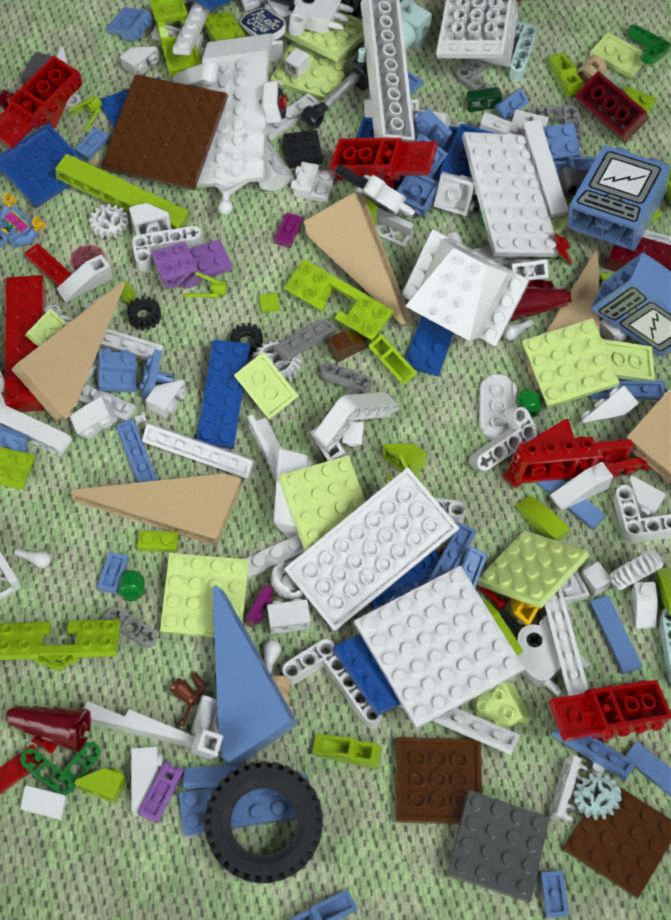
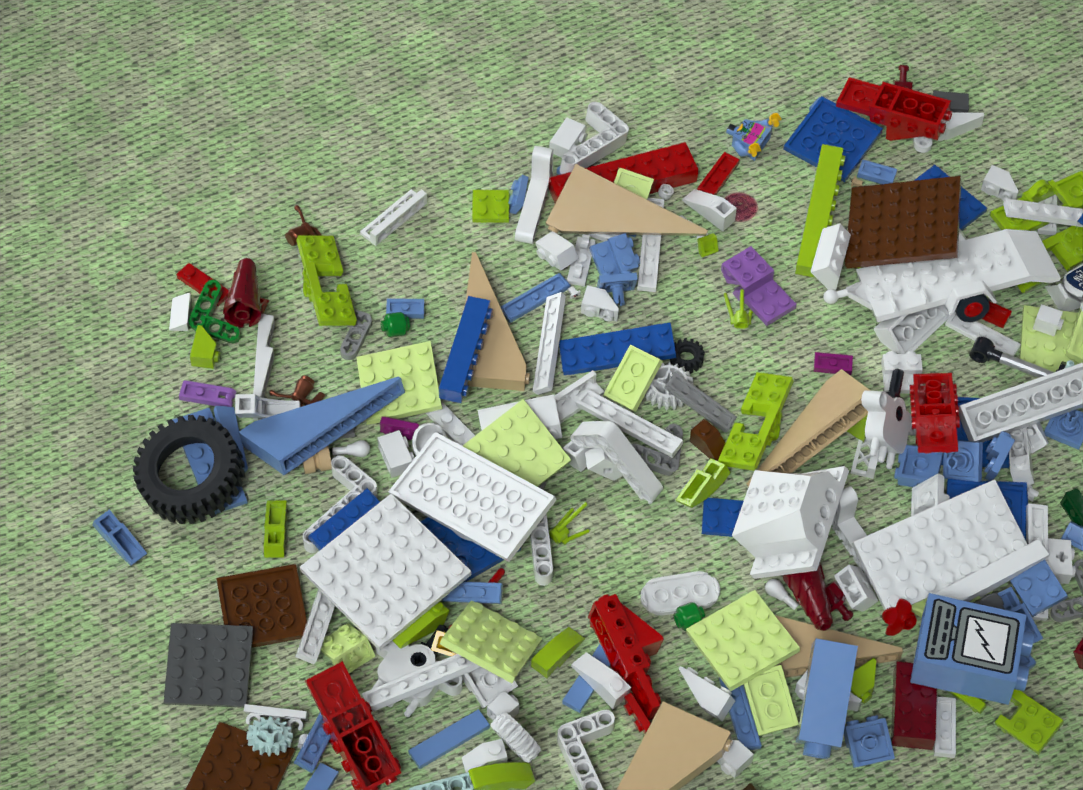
camera: 75 degrees right, 5 degrees down
white piece [14,549,51,568] -> none
lime plant [68,96,102,132] -> none
white gear [89,204,128,240] -> none
medium blue plate [106,7,153,42] -> none
black tyre [127,296,161,331] -> none
white slope [129,203,171,236] -> none
white slope [131,747,163,817] -> none
white beam [132,226,202,271] -> none
lime plate [137,530,179,552] -> none
white beam [174,63,219,88] -> none
lime tile [259,293,280,313] -> none
black brick [283,130,323,168] -> none
lime slope [382,443,427,475] -> none
medium blue tile [428,522,476,582] -> none
white beam [469,407,537,471] -> none
medium blue plate [540,871,569,919] -> none
white slope [627,475,666,518] -> none
none -> blue brick [439,296,493,403]
none -> white plate [576,388,683,458]
none -> white slope [811,224,851,291]

